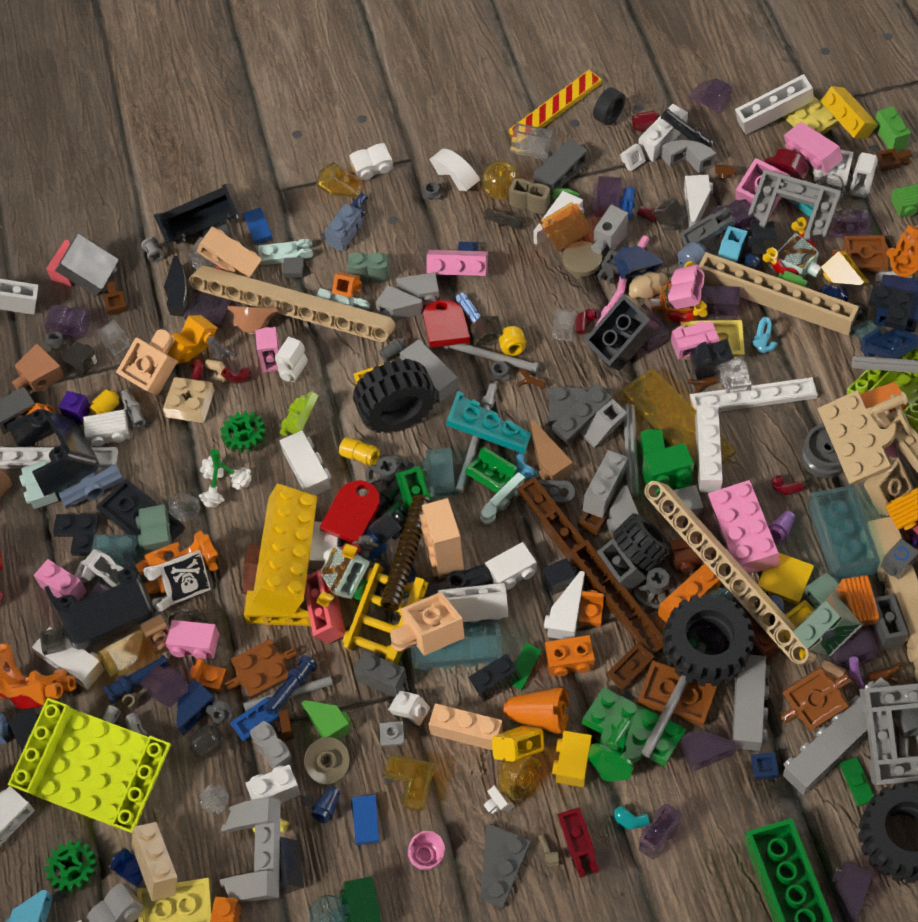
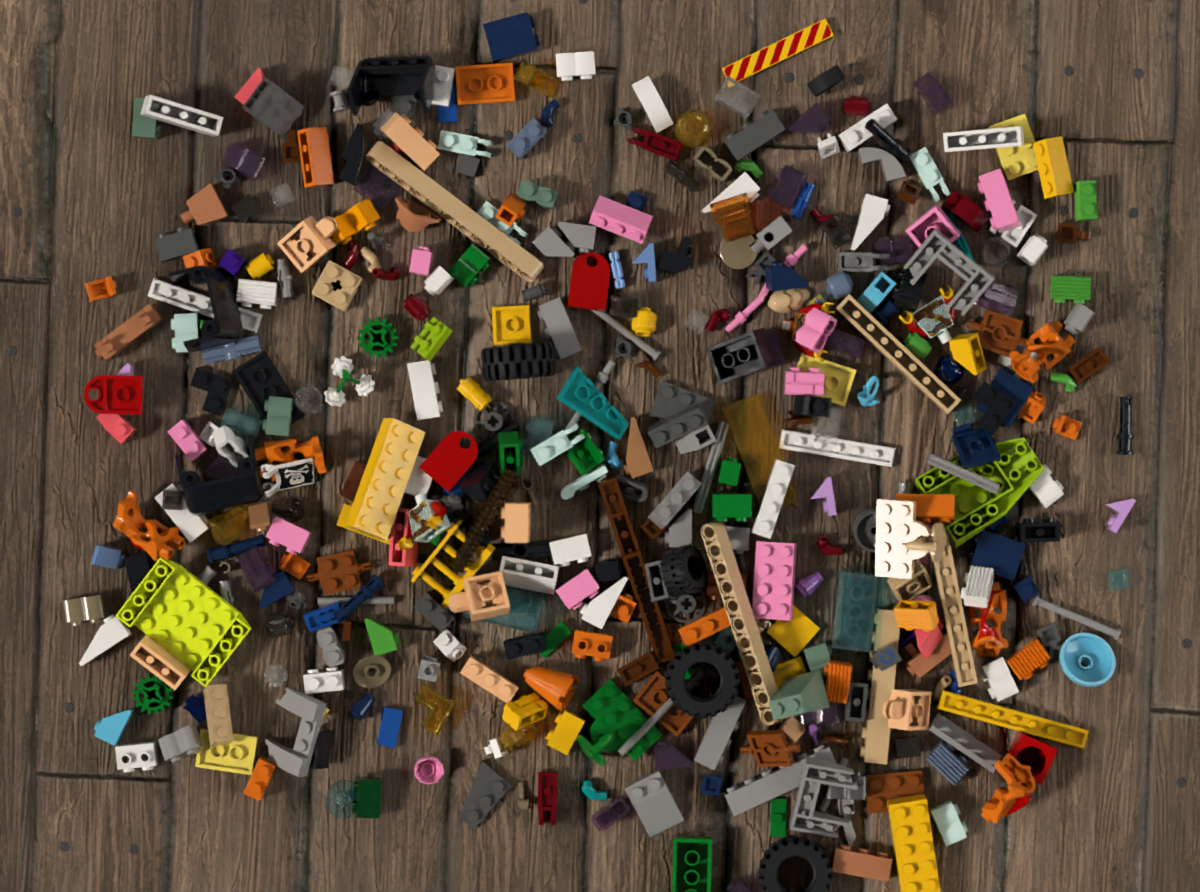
camera: 10 degrees right, 30 degrees up
none -> light nougat brick [130,635,191,690]
none -> orange brick [297,127,334,188]
none -> clear brick [329,65,355,90]
none -> dark red brick [403,293,432,322]
none -> white plate [431,65,455,107]
none -> green brick [448,244,491,288]
none -> orange plate [455,62,515,106]
none -> dark blue brick [483,12,540,63]
none -> light aqua hinge [529,423,585,466]
none -> bright pink brick [555,568,600,610]
none -> light grey slope [624,769,684,838]
none -> dark red hinge [627,126,683,162]
none -> medium blue slope [632,243,656,283]
none -> black brick [658,236,693,273]
none -> clear purple slope [787,103,832,134]
none -> lavender slope [810,477,837,516]
none -> light aqua hinge [910,147,950,202]

